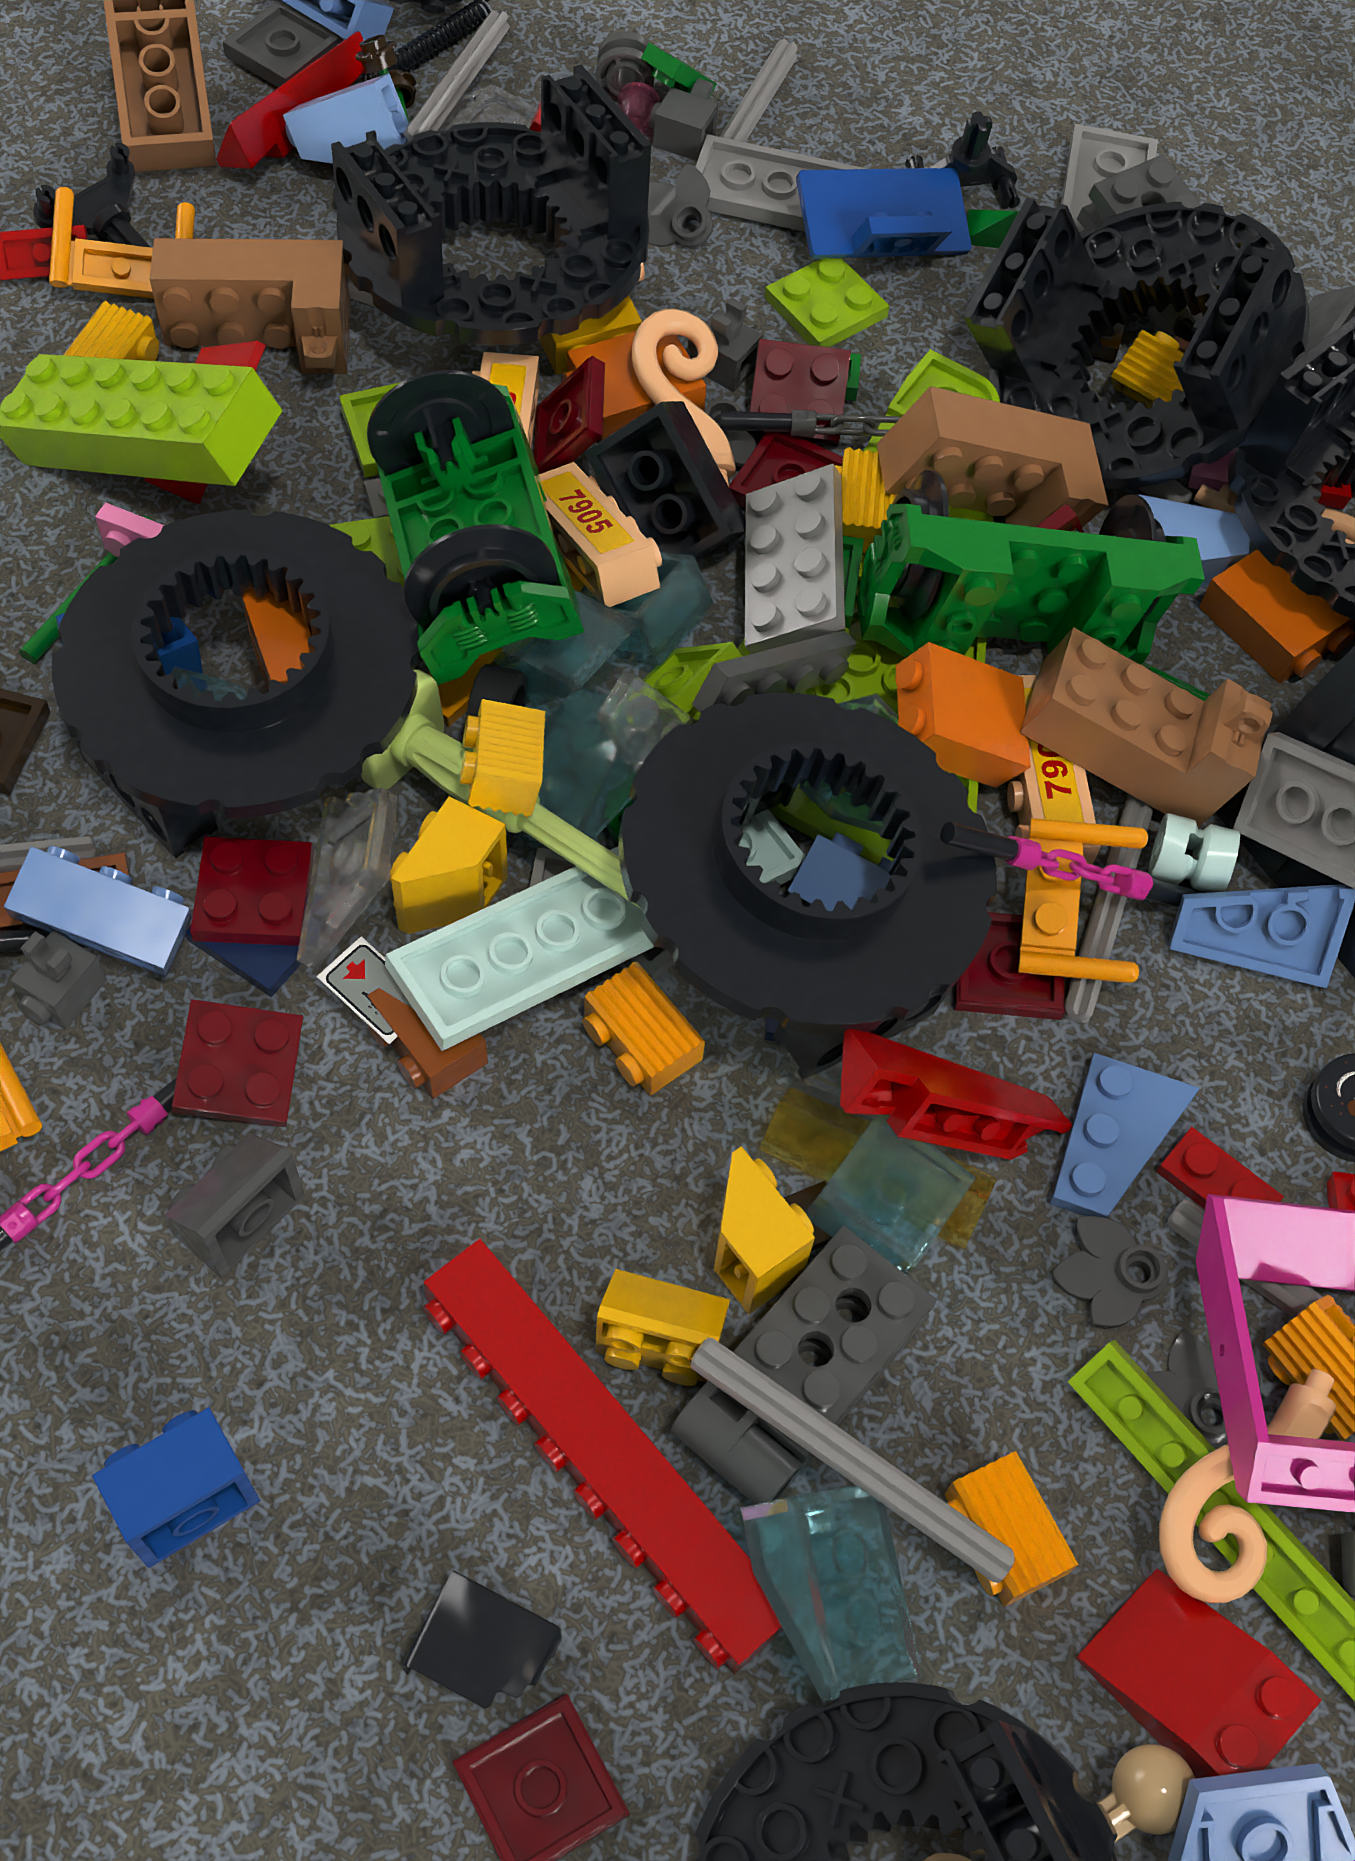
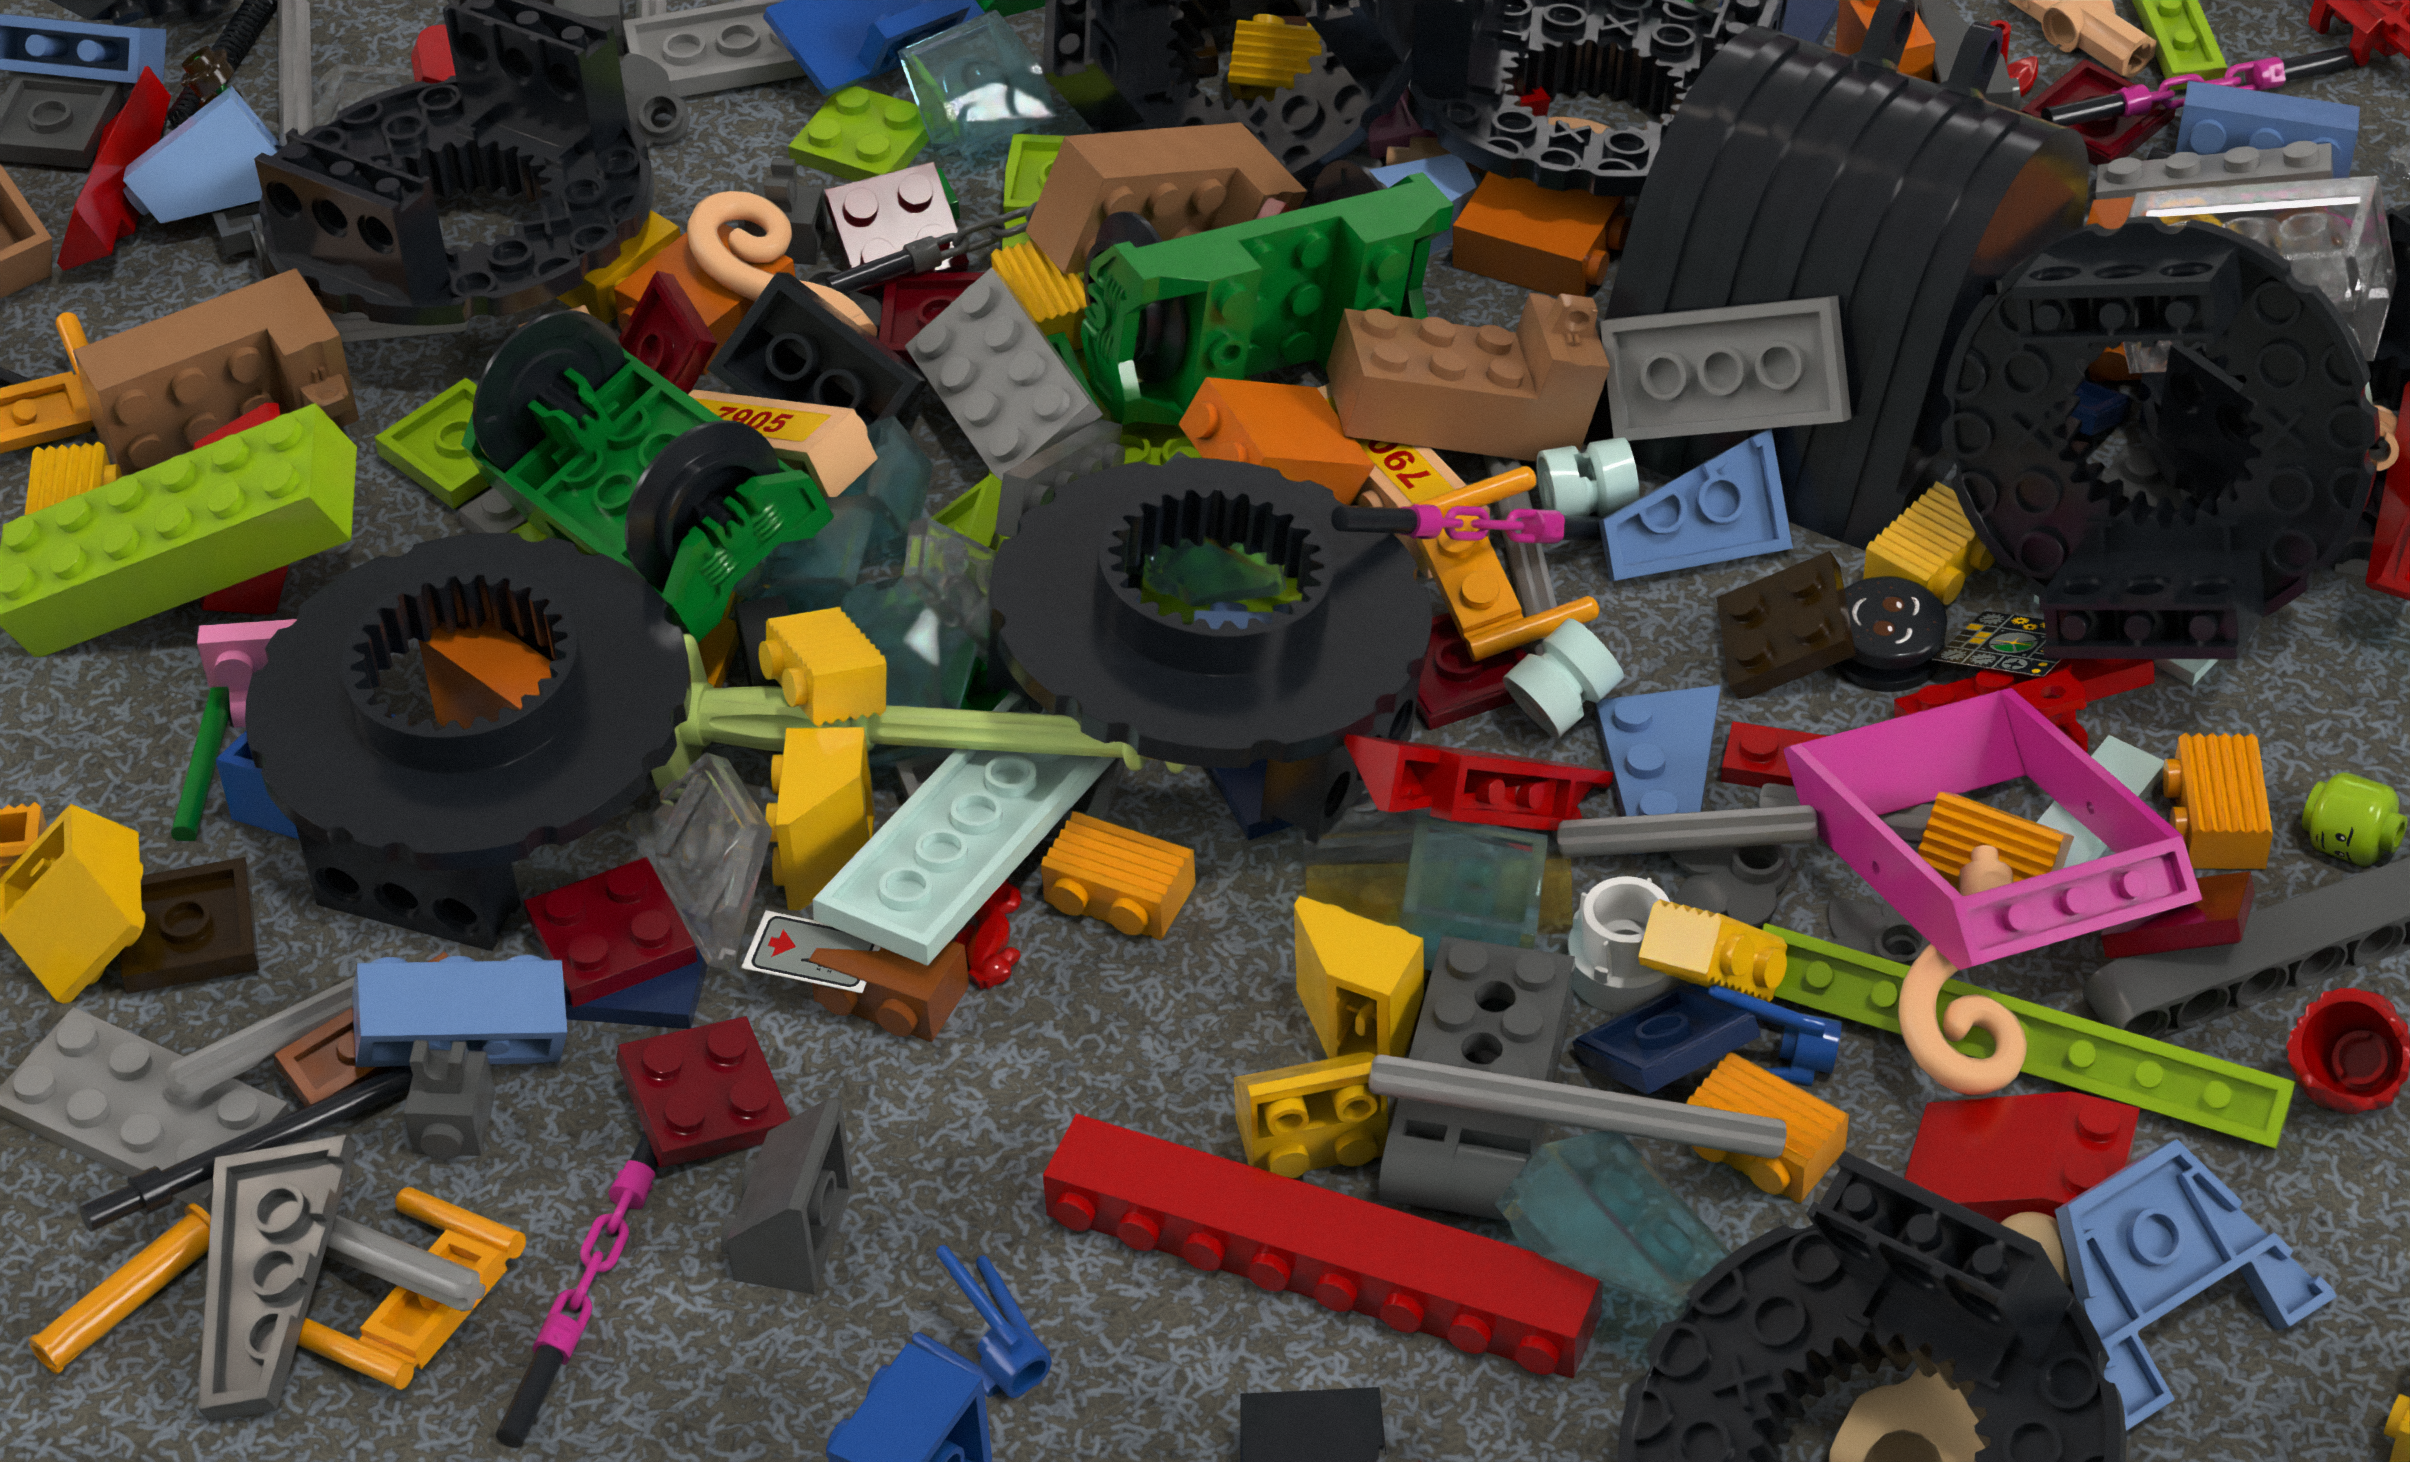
camera: 20 degrees left, 15 degrees down
none -> clear light blue slope [897,10,1057,157]
none -> blue plant [912,1245,1052,1398]
none -> red animal [955,877,1022,990]
none -> light aqua wheel [1503,618,1624,739]
none -> light grey axle [1557,805,1818,857]
none -> white piece [1568,876,1680,1014]
none -> dark blue tile [1572,984,1761,1094]
none -> yellow brick [1638,899,1788,1002]
none -> blue plant [1688,983,1842,1086]
none -> dark brown plate [1716,551,1856,699]

